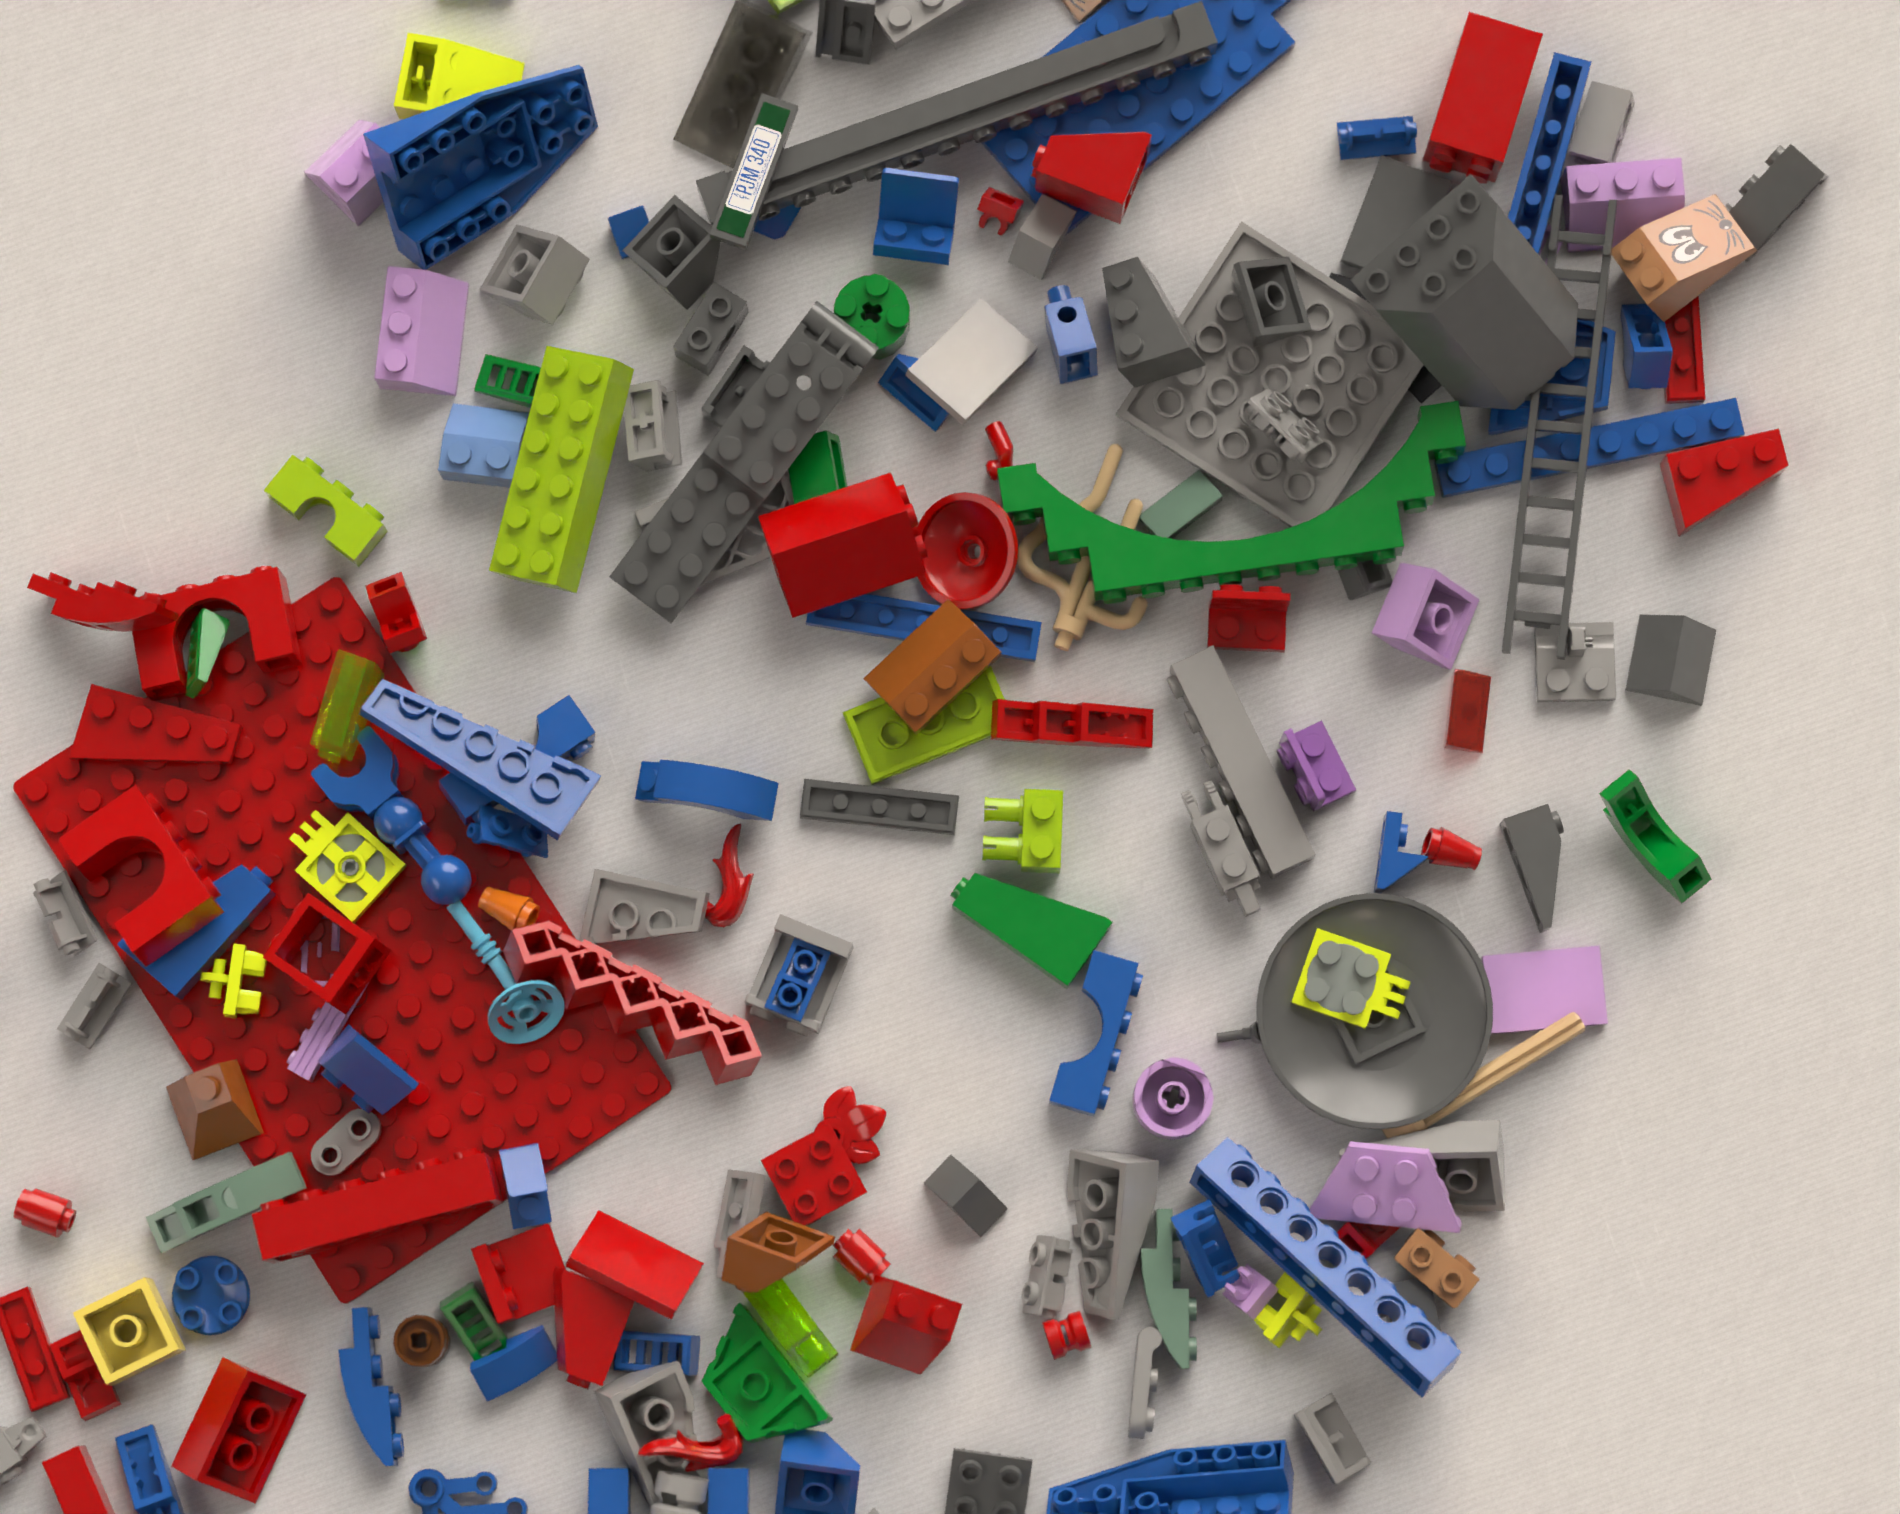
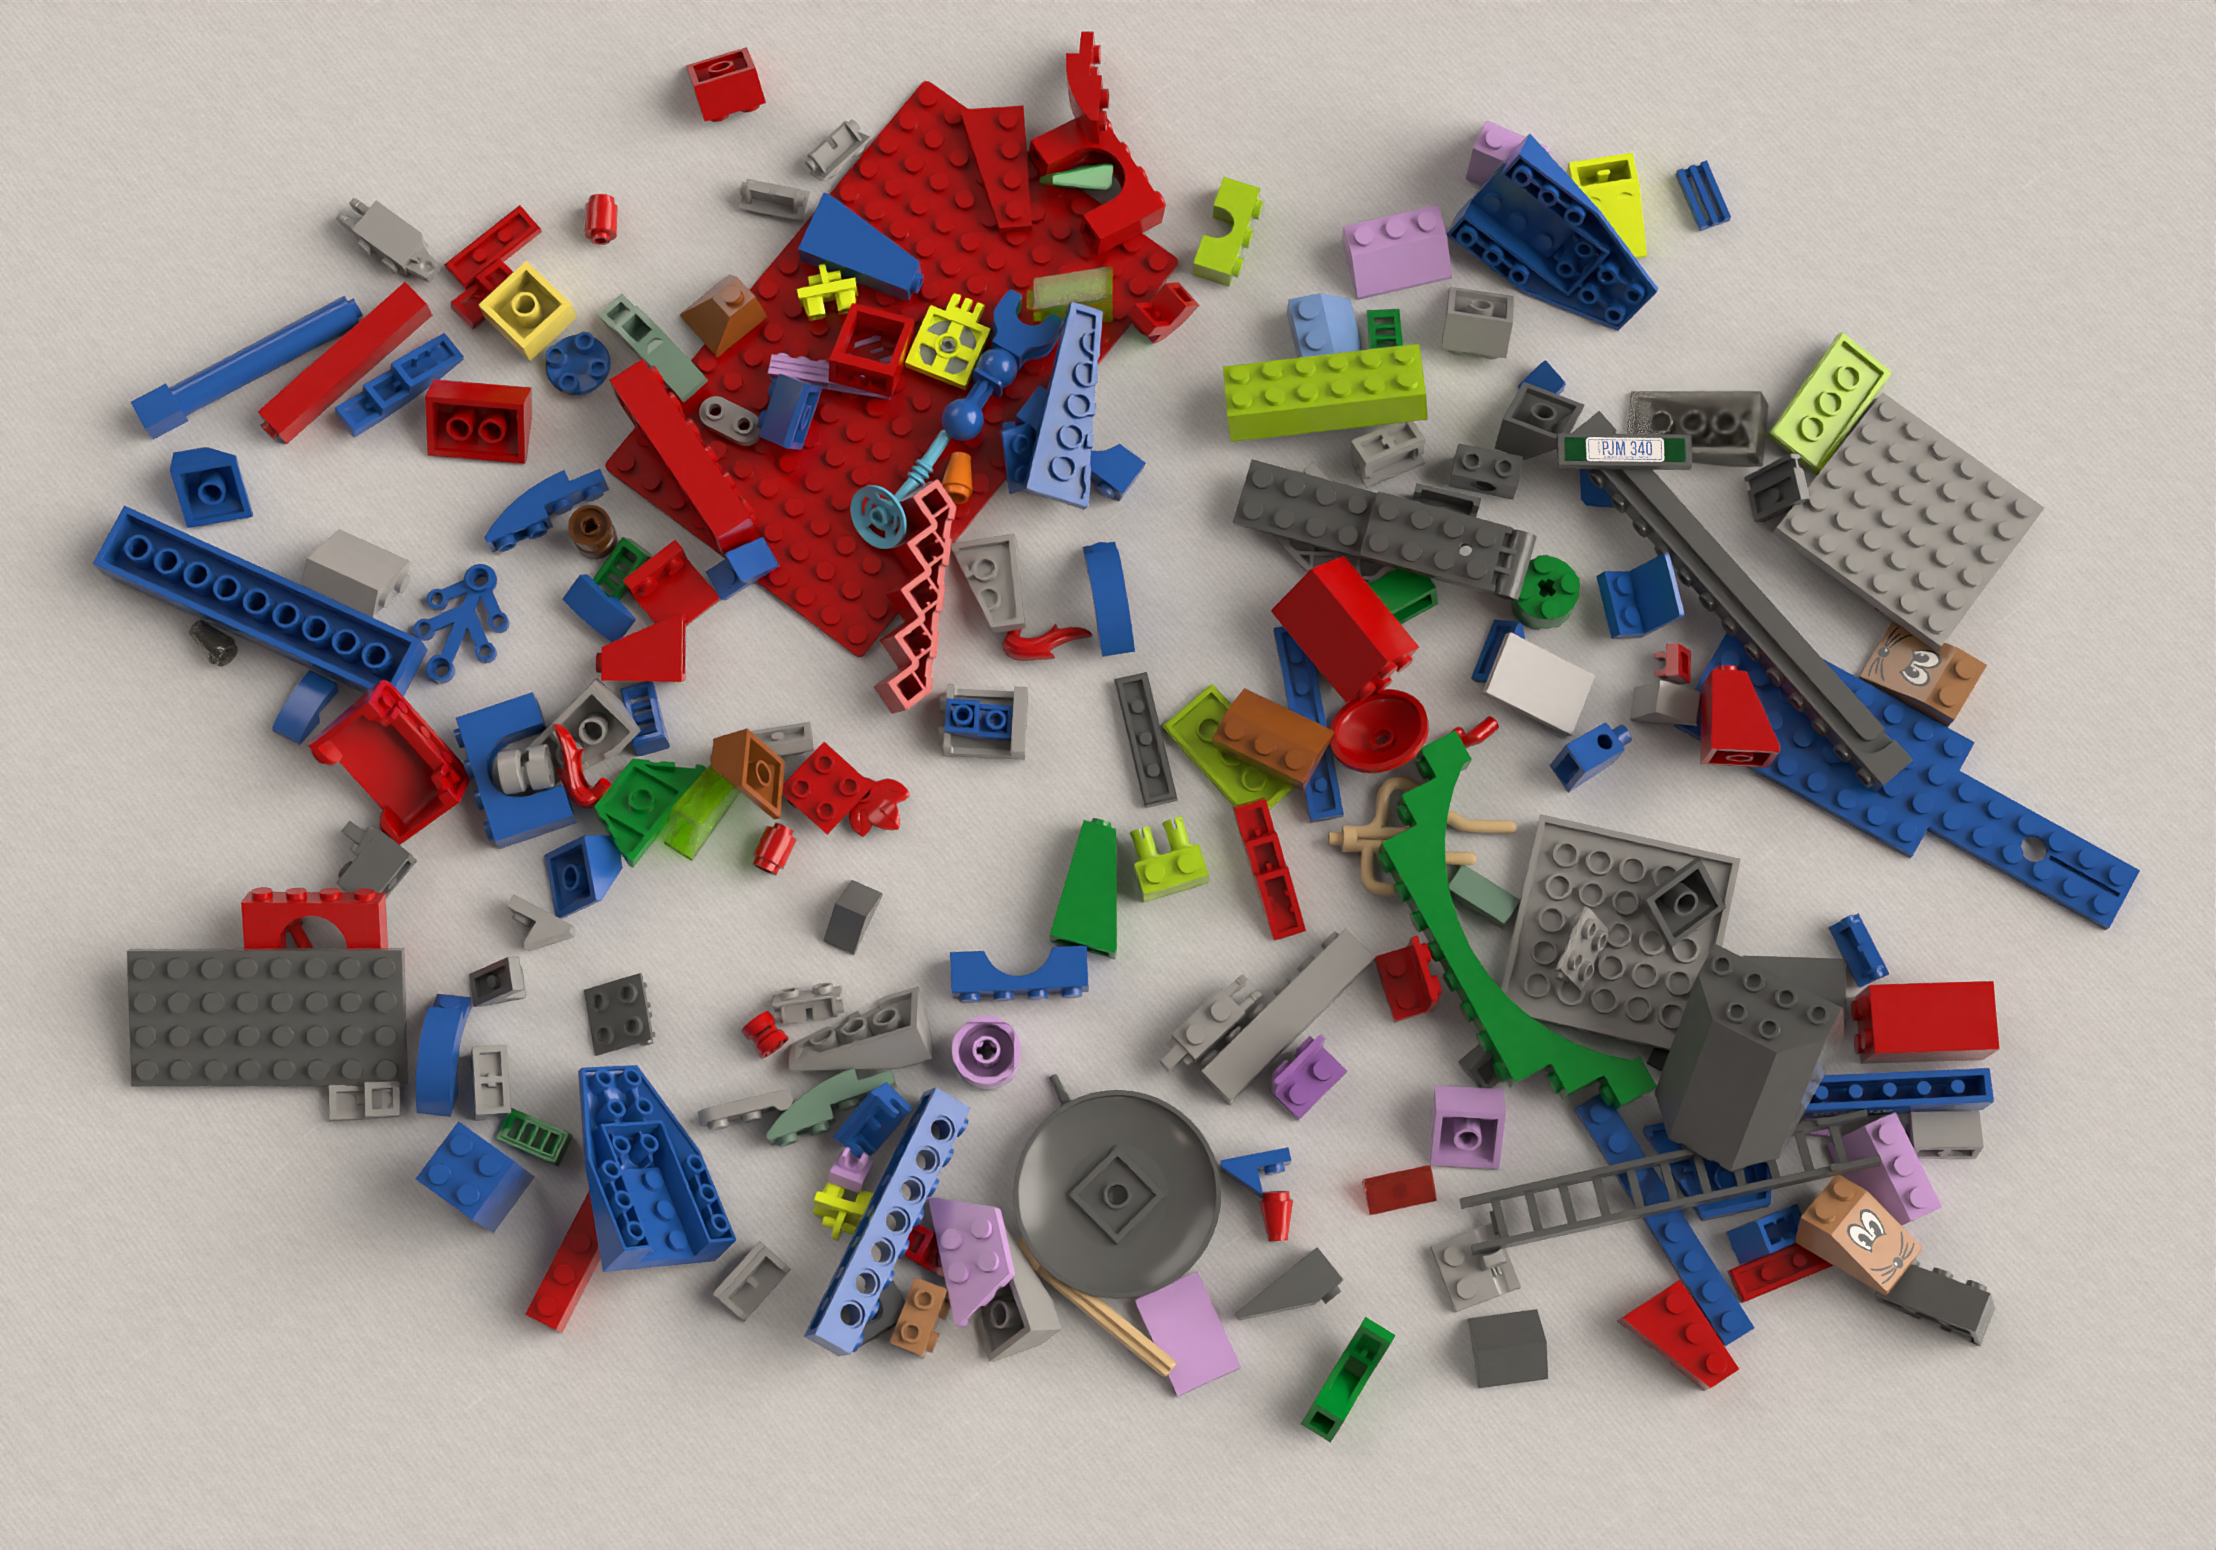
camera: 70 degrees right, 5 degrees down
red arch [58,785,224,967] -> none
tile [566,1210,704,1320] -> none
red slope [850,1275,962,1375] -> none
dark grey wedge [1102,257,1206,387] -> none
piece [1291,928,1411,1029] -> none

